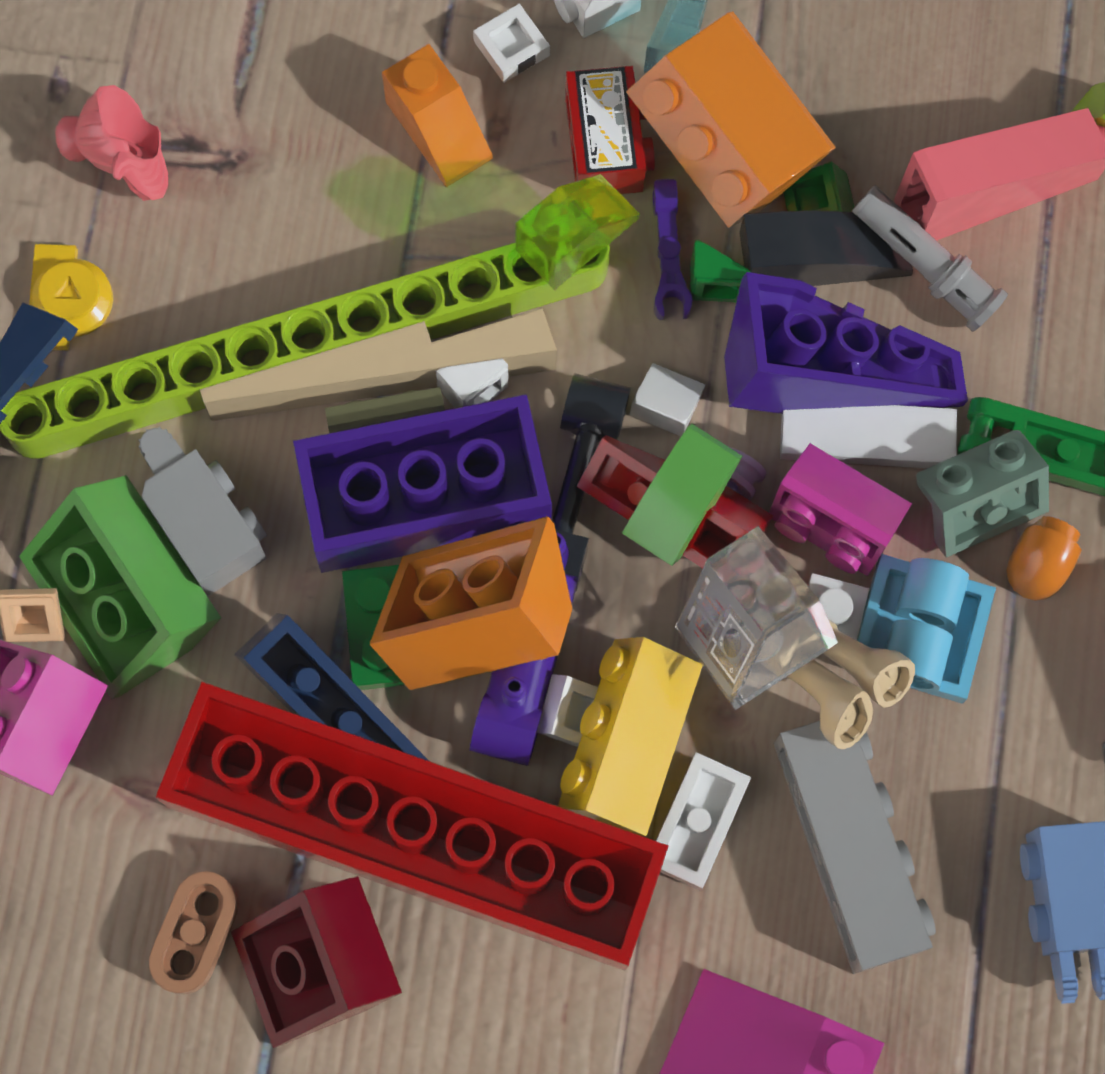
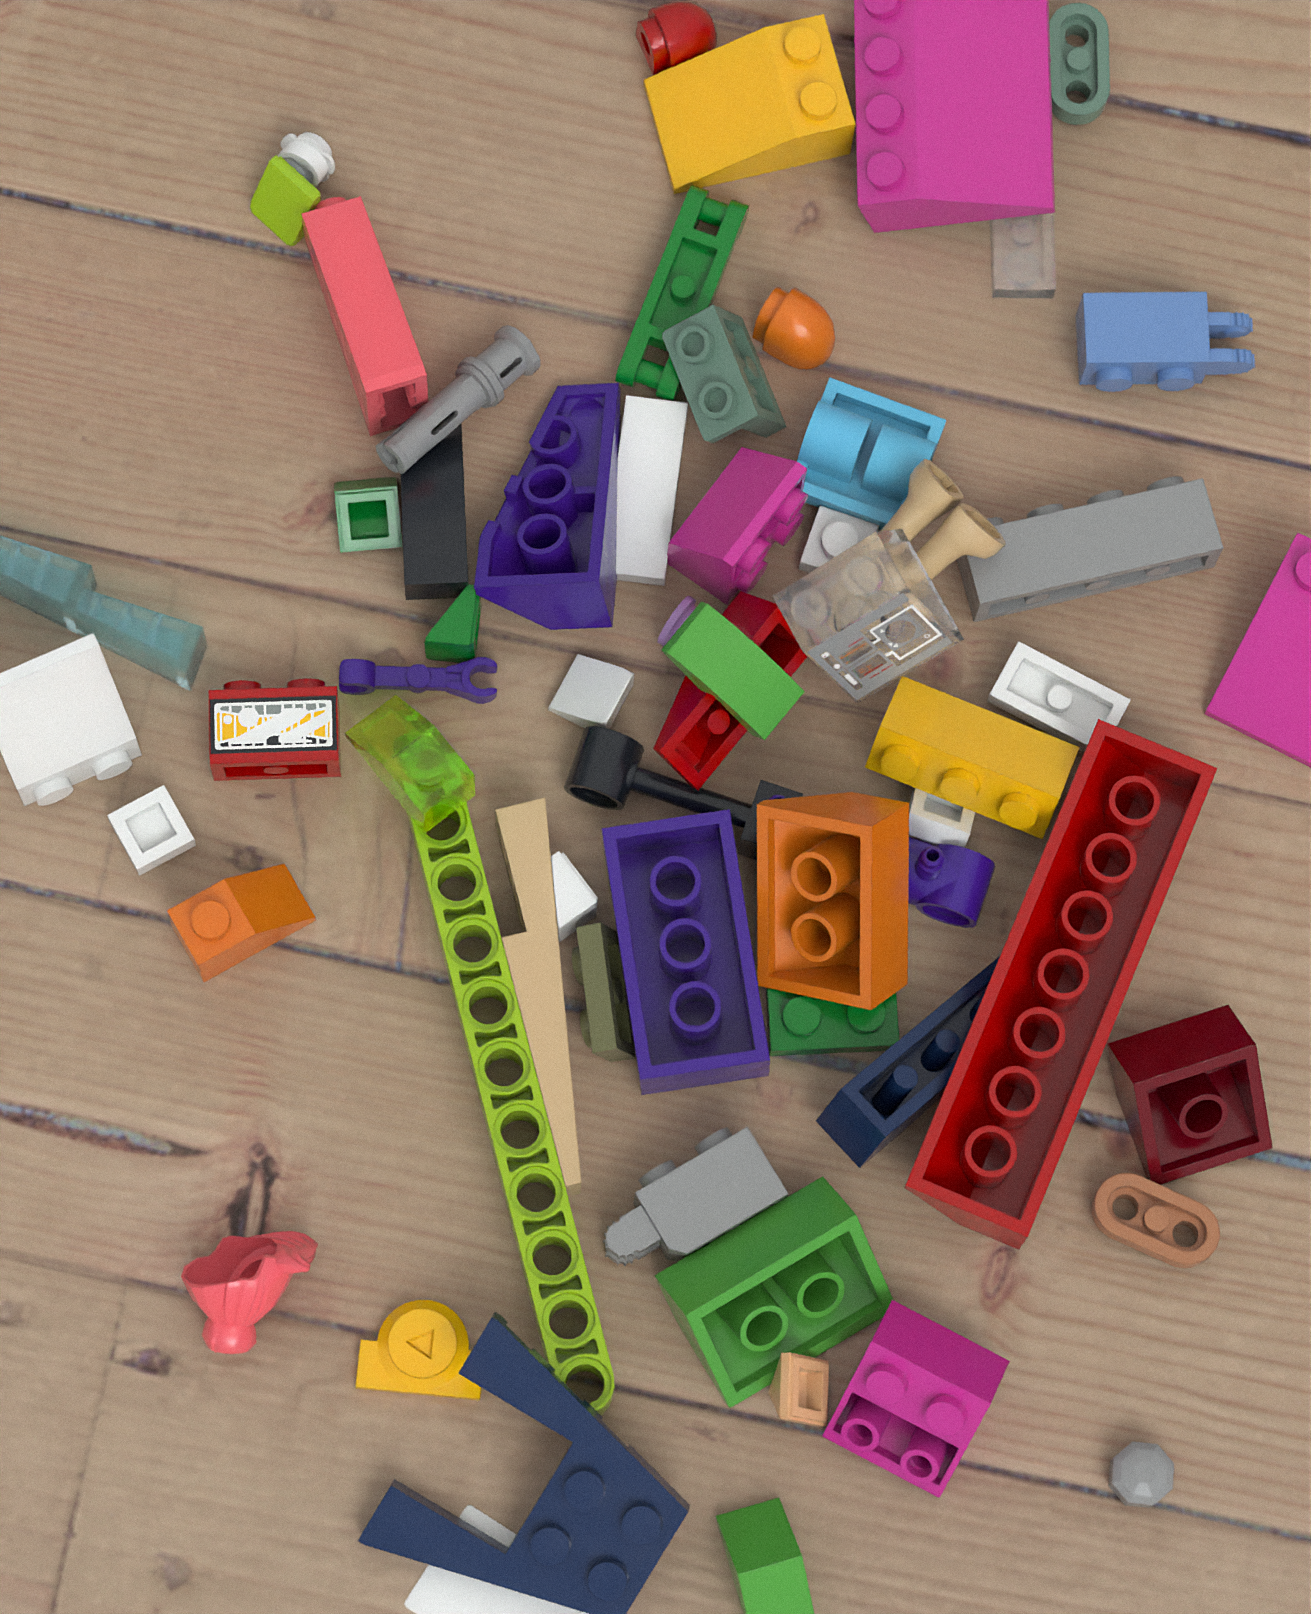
camera: 90 degrees left, 0 degrees up
orange slope [626,11,836,228] -> none

